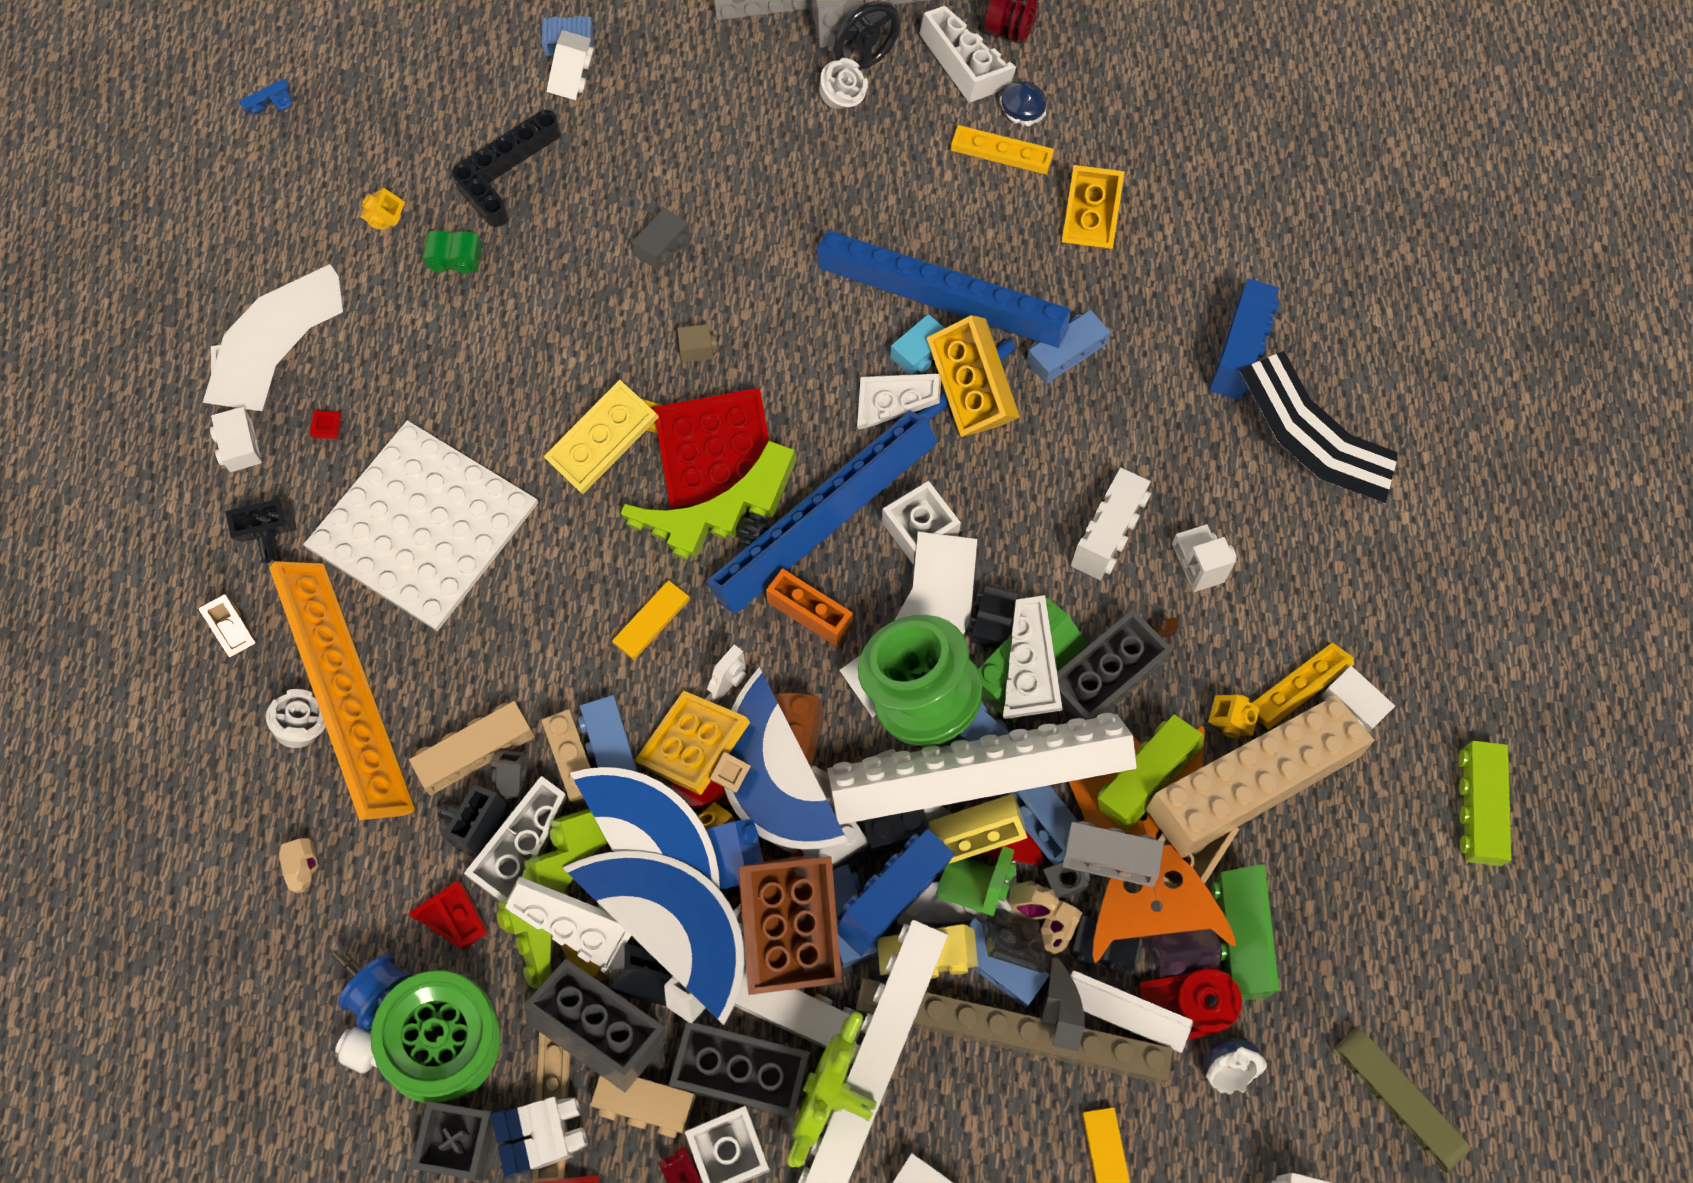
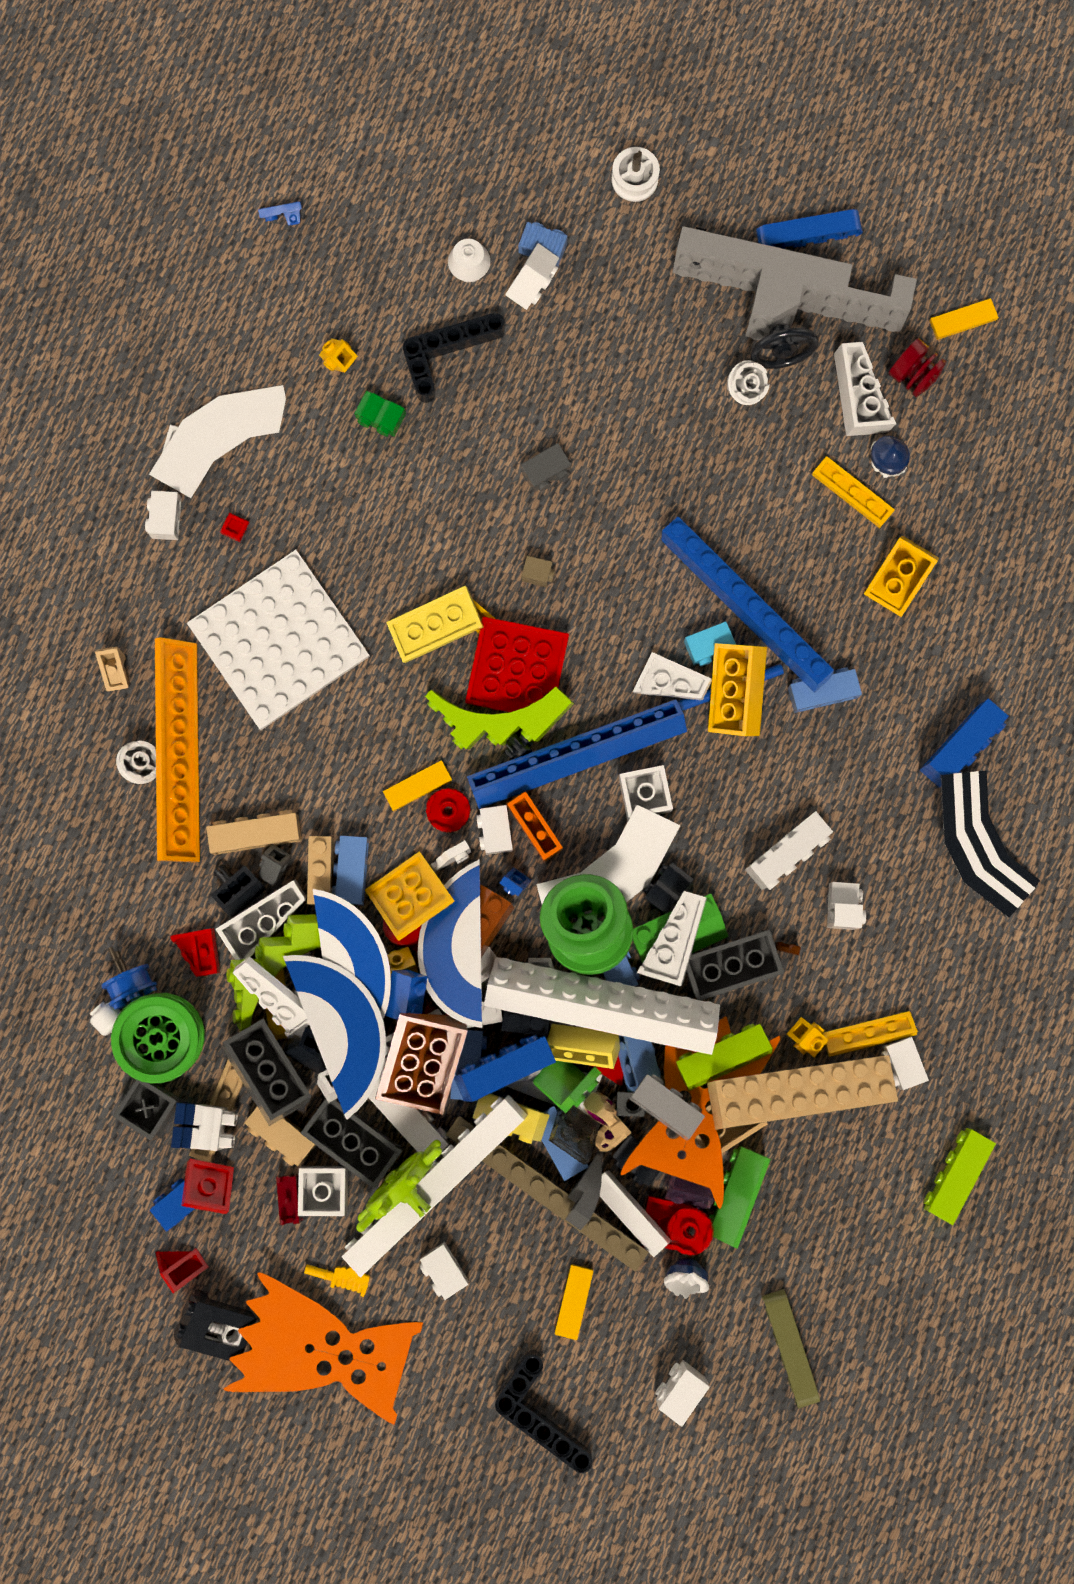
camera: 25 degrees right, 15 degrees up
black brick [225,498,297,563] -> none
tan rock [279,838,319,893] -> none
tan plate [709,752,750,793] -> none
none -> red plate [426,788,471,833]
none -> white cone [448,239,490,282]
none -> white brick [476,805,513,855]
none -> blue hinge [500,867,532,896]

